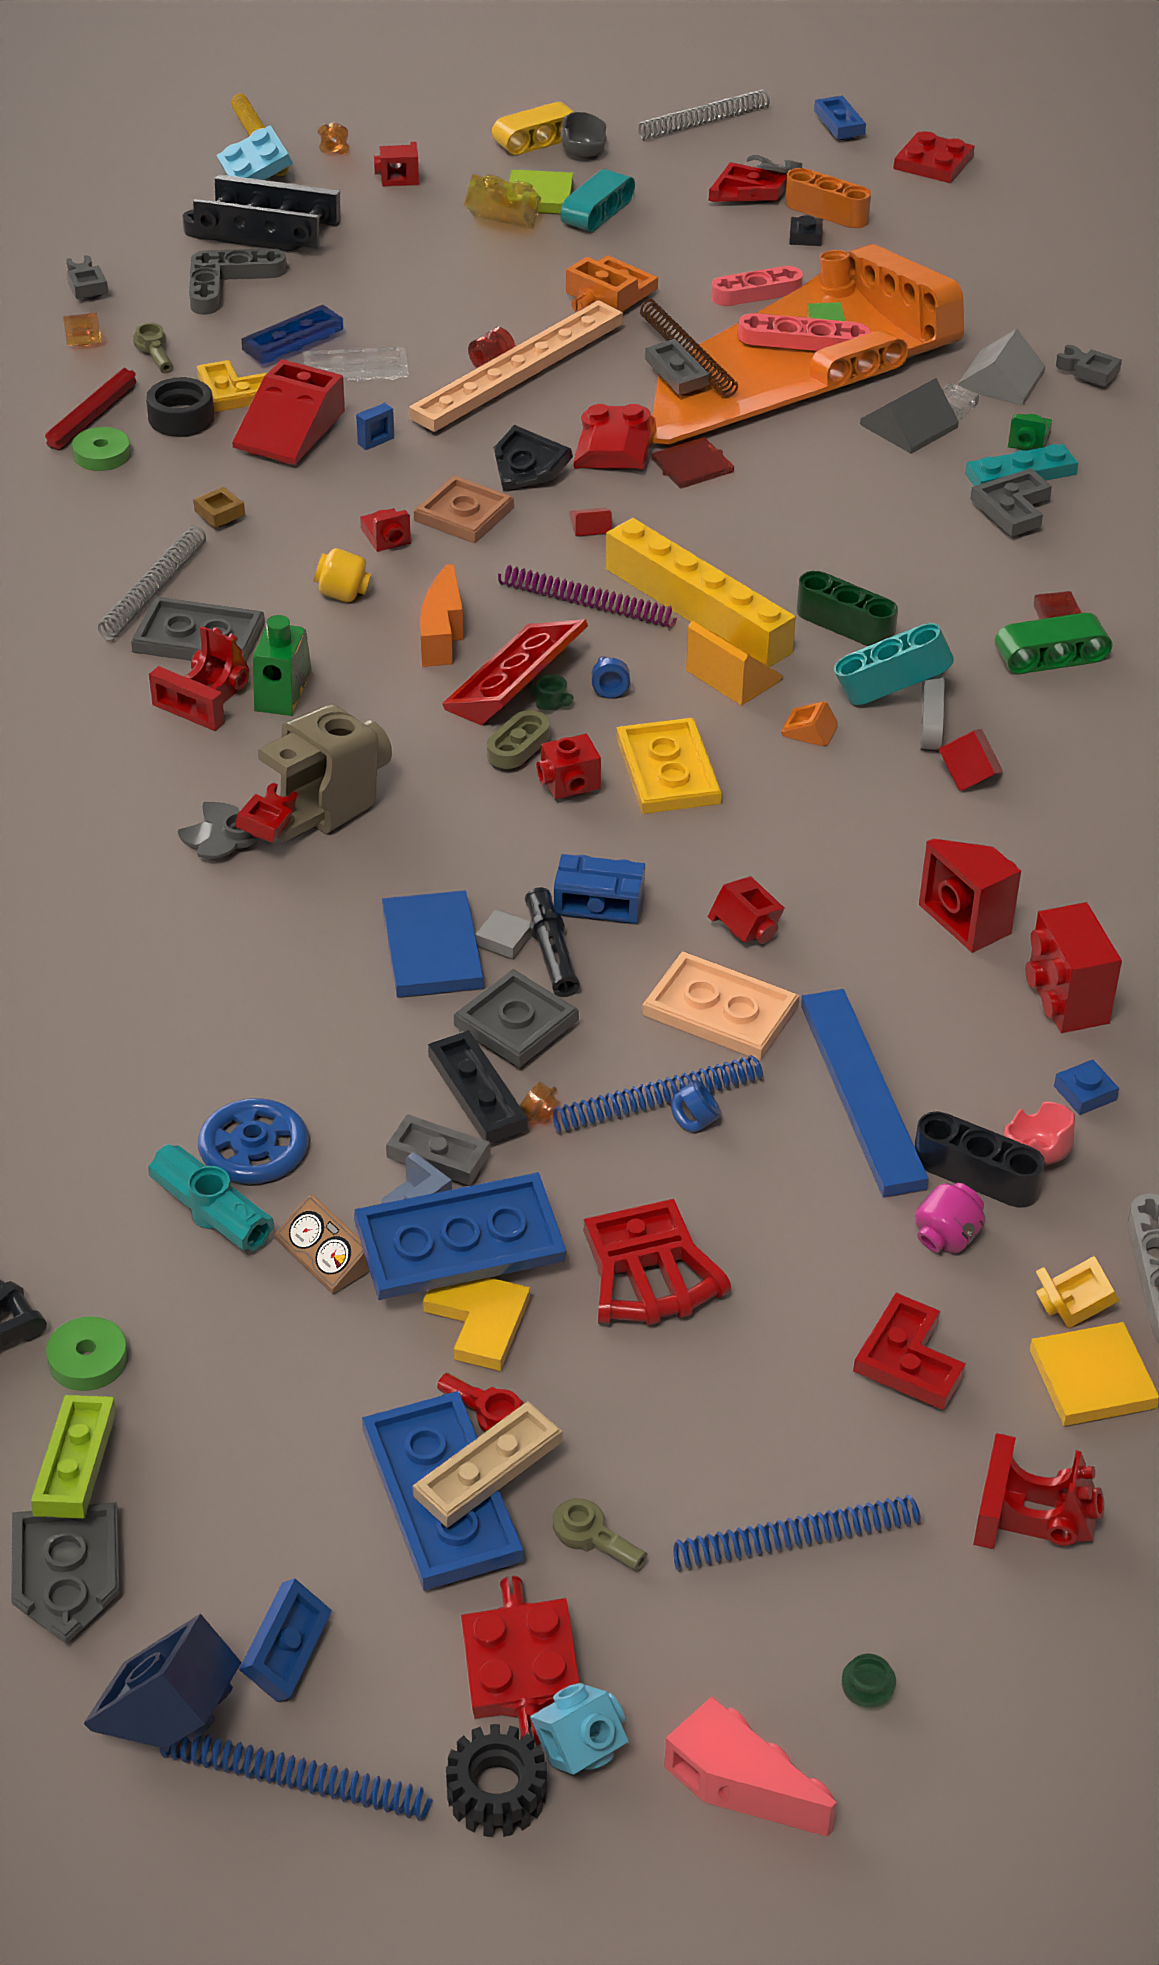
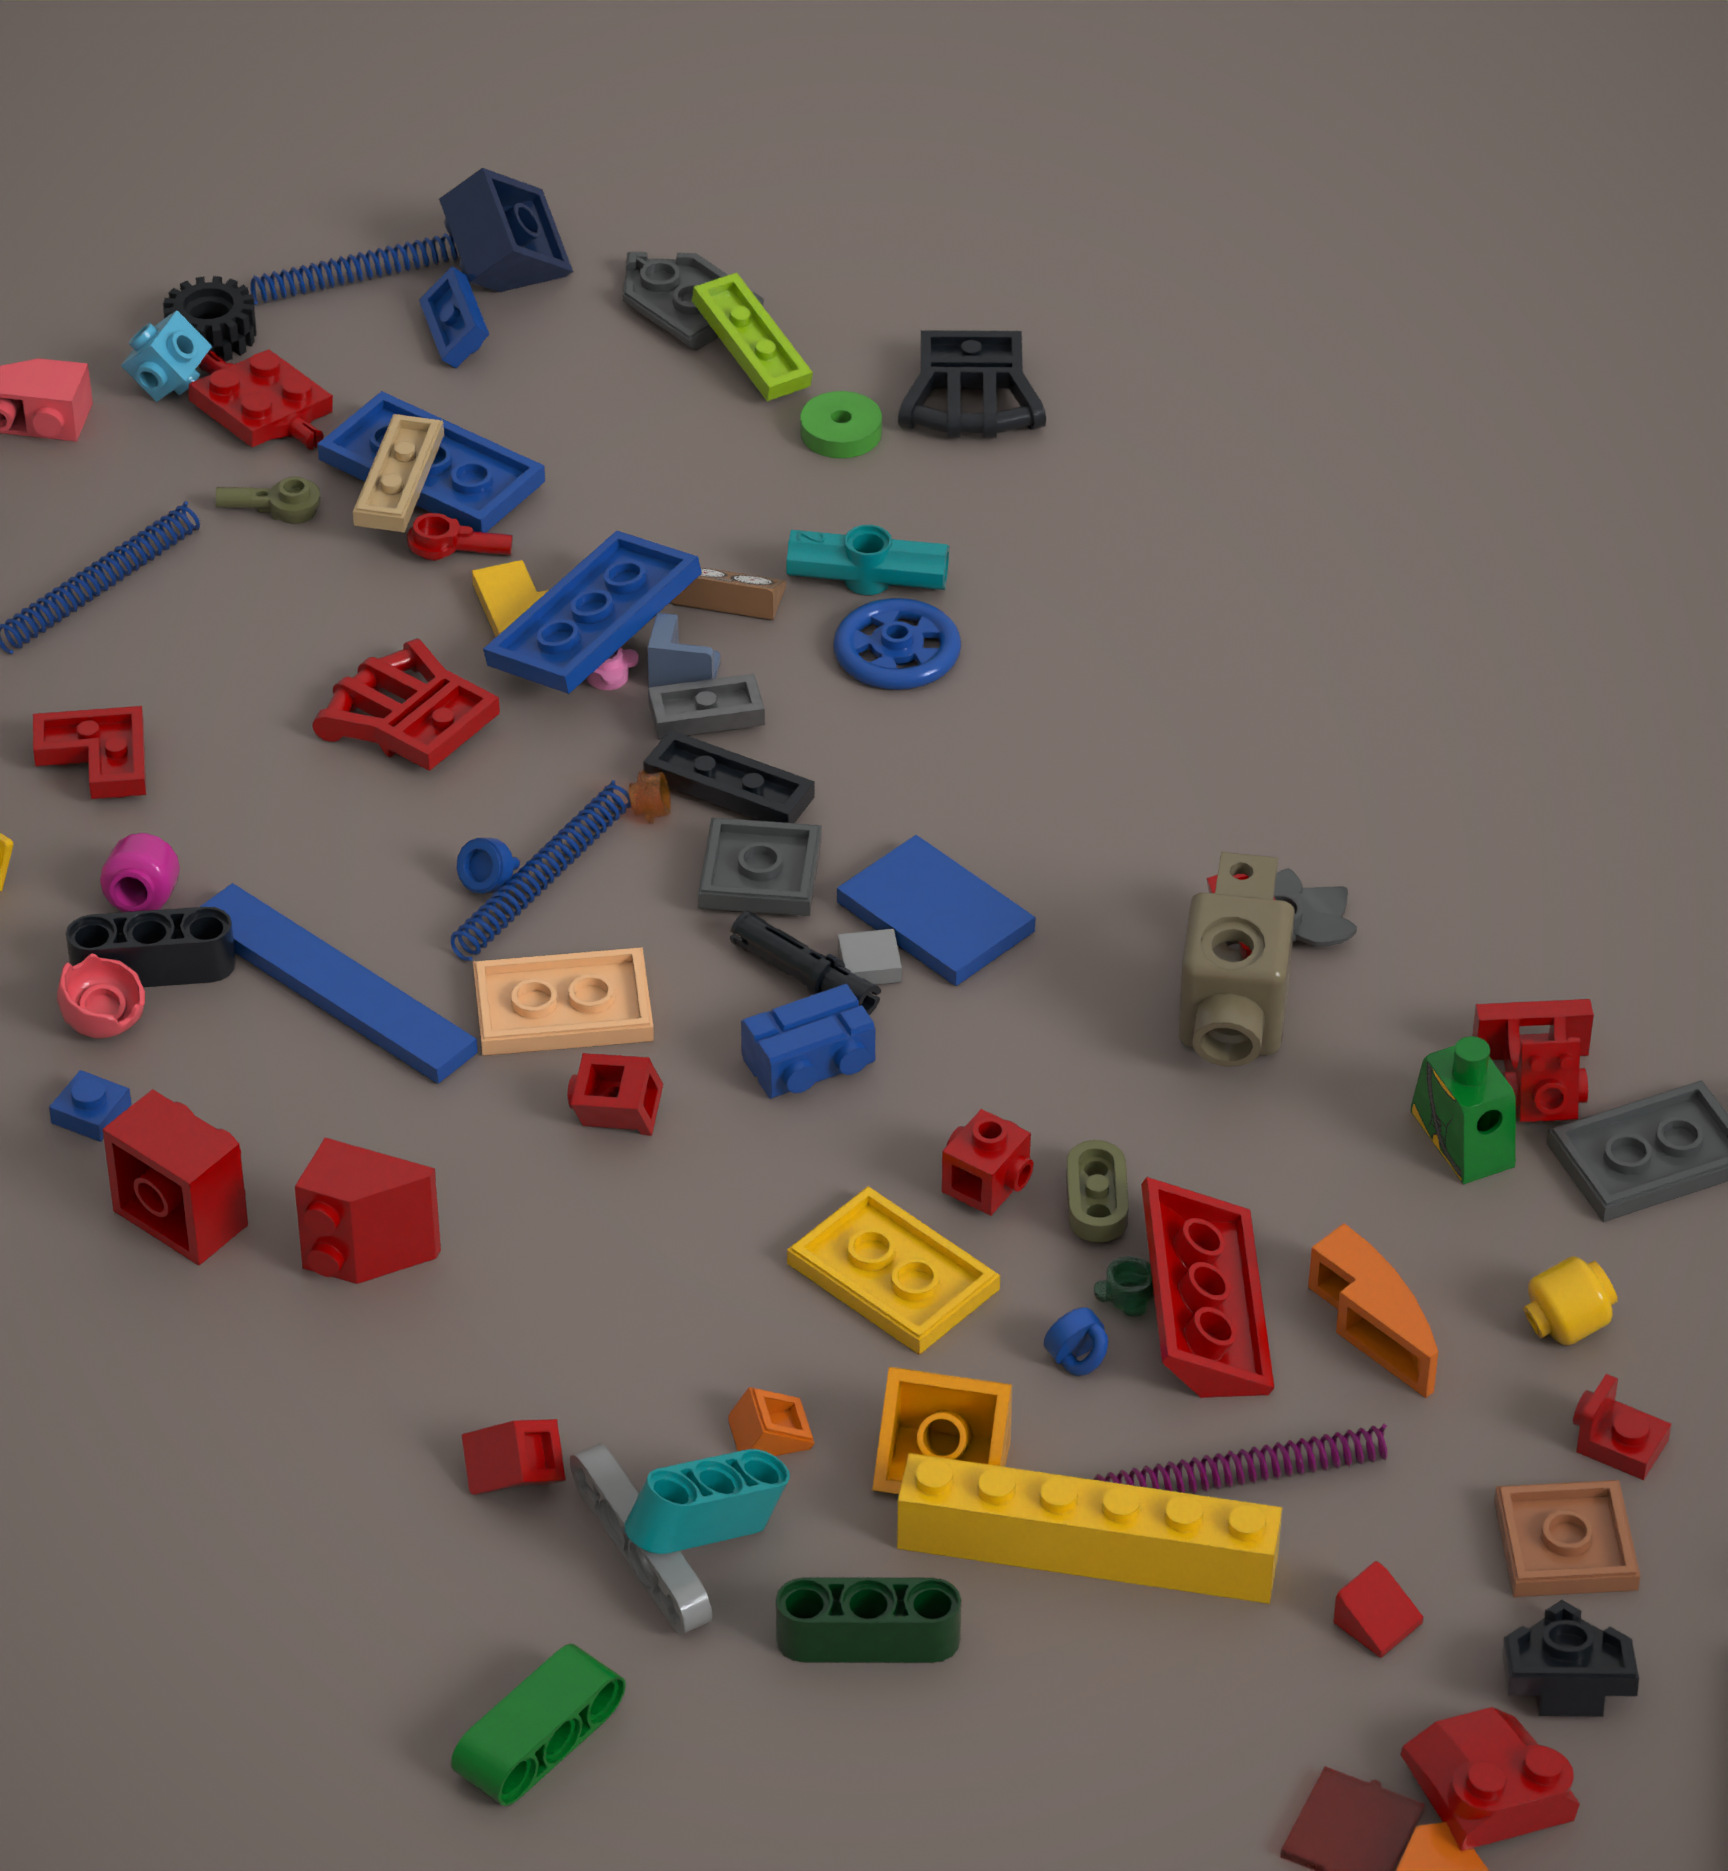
camera: 145 degrees right, 0 degrees up
clear red tile [1033,591,1082,619] -> none

